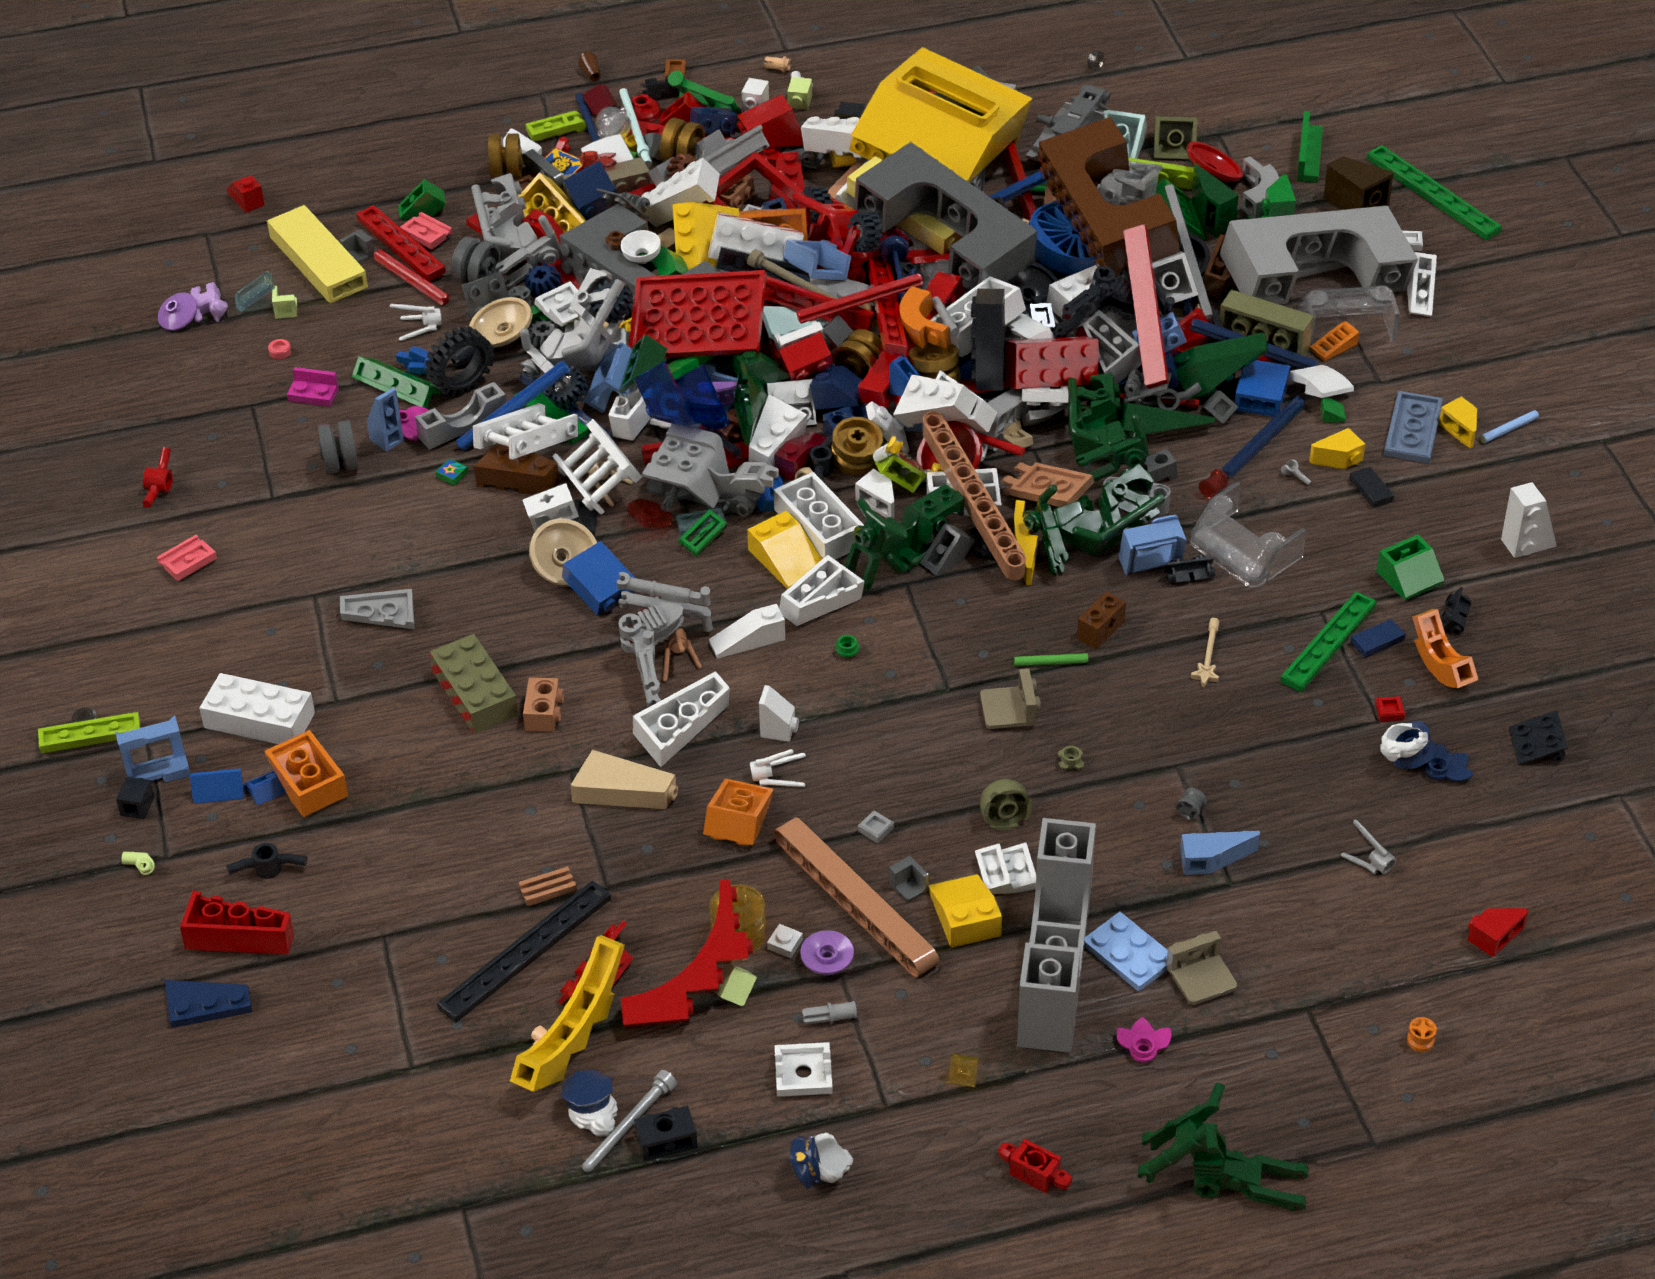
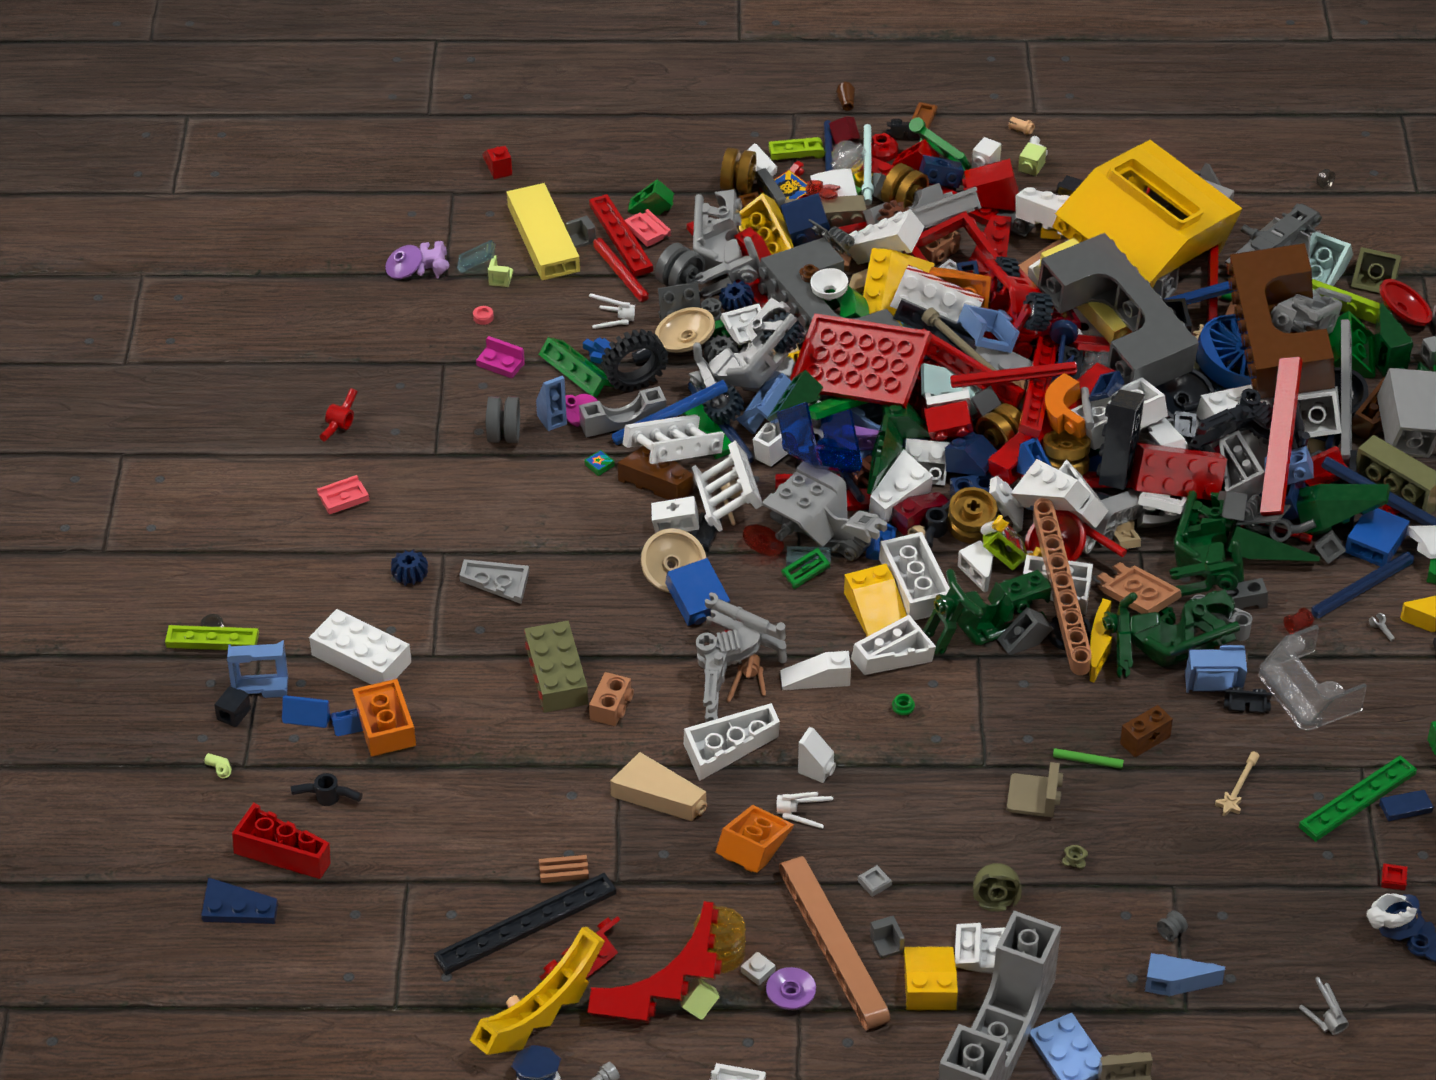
camera: 15 degrees right, 0 degrees up
light grey axle [802,1001,857,1025] -> none
none -> dark blue gear [391,549,428,586]
none -> dark blue slope [1089,371,1125,402]
none -> dark grey panel [1218,491,1247,521]

